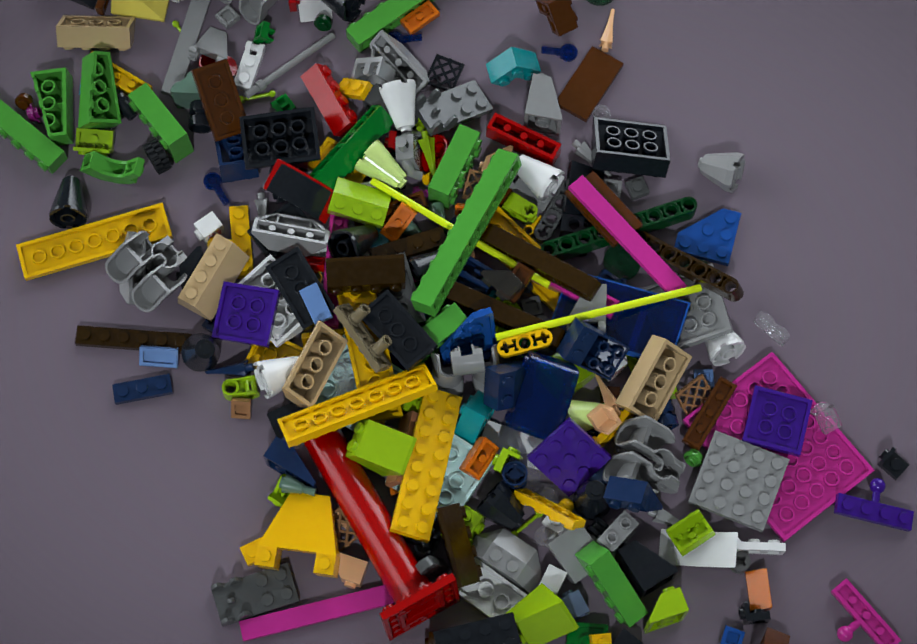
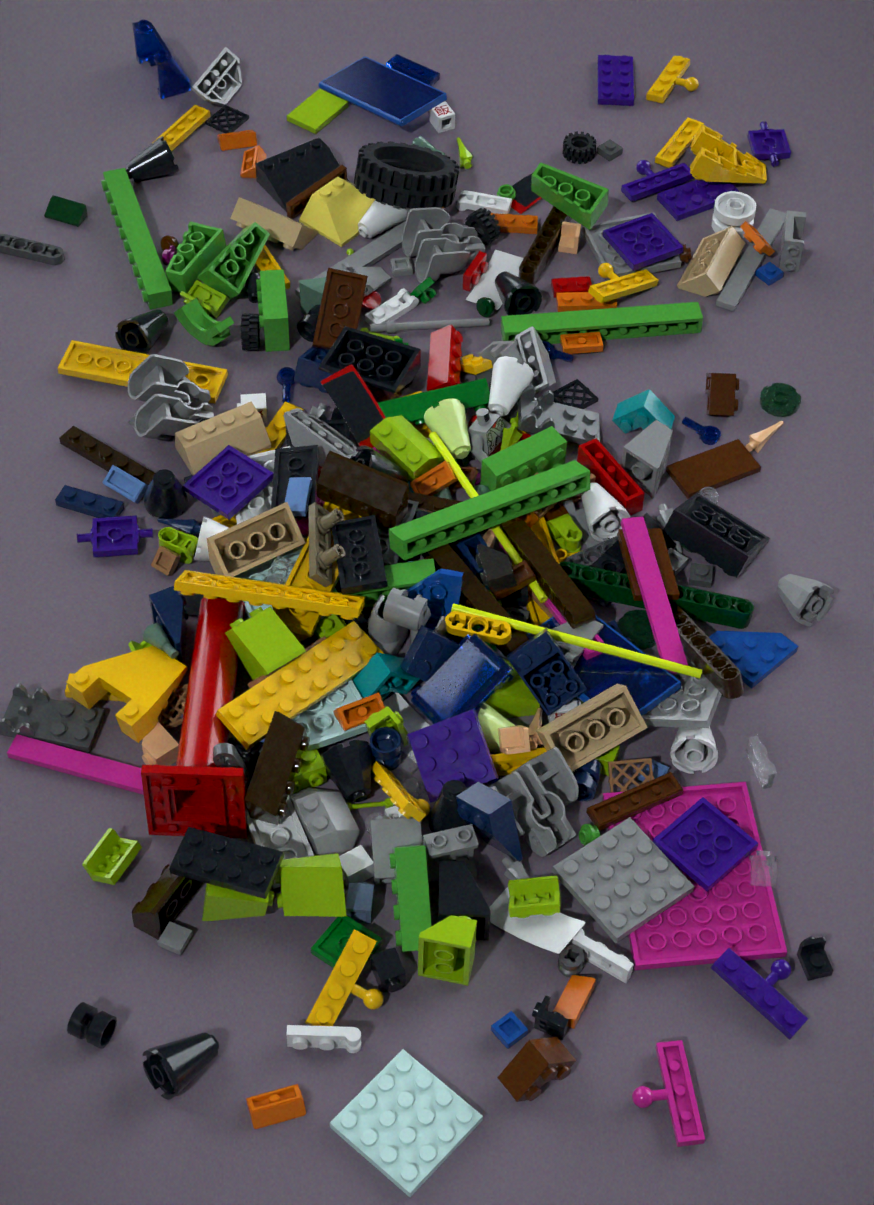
camera: 30 degrees right, 20 degrees down
none -> dark purple plate [77,515,153,557]

